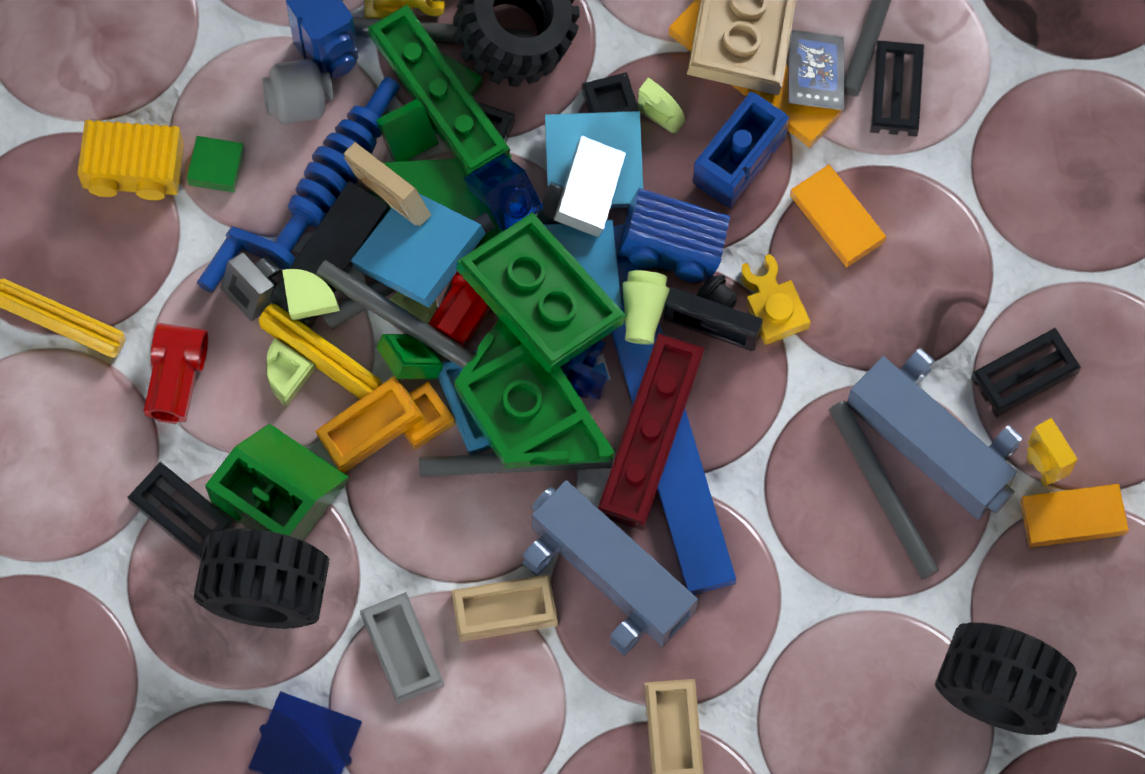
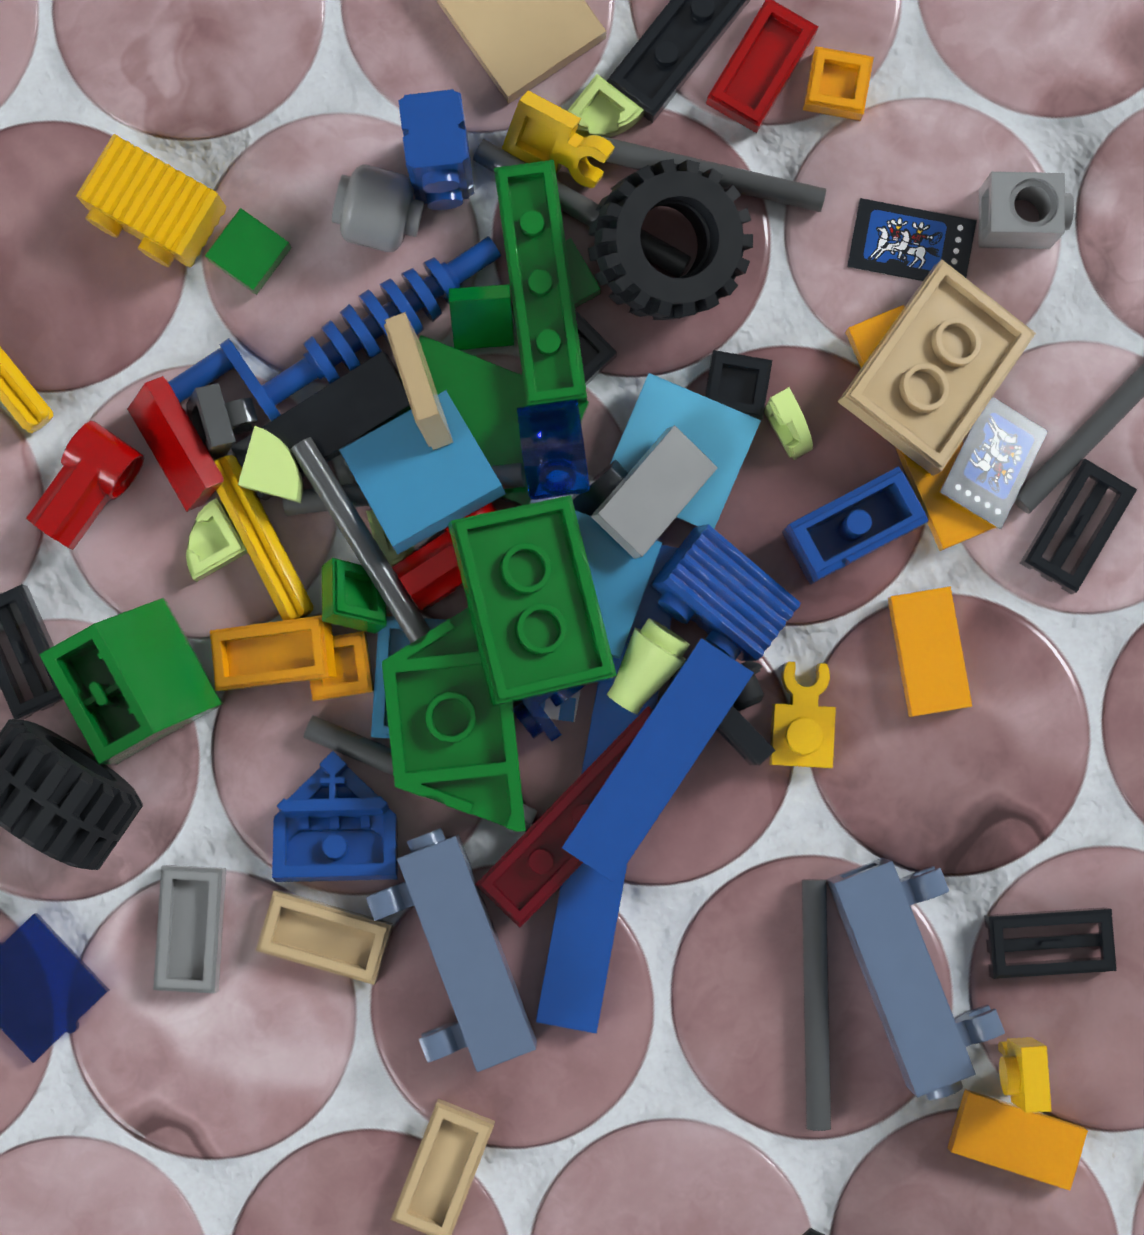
camera: 25 degrees right, 15 degrees up
none -> red tile [127,376,224,512]
none -> blue slope [272,751,398,882]
none -> blue tile [562,638,754,883]

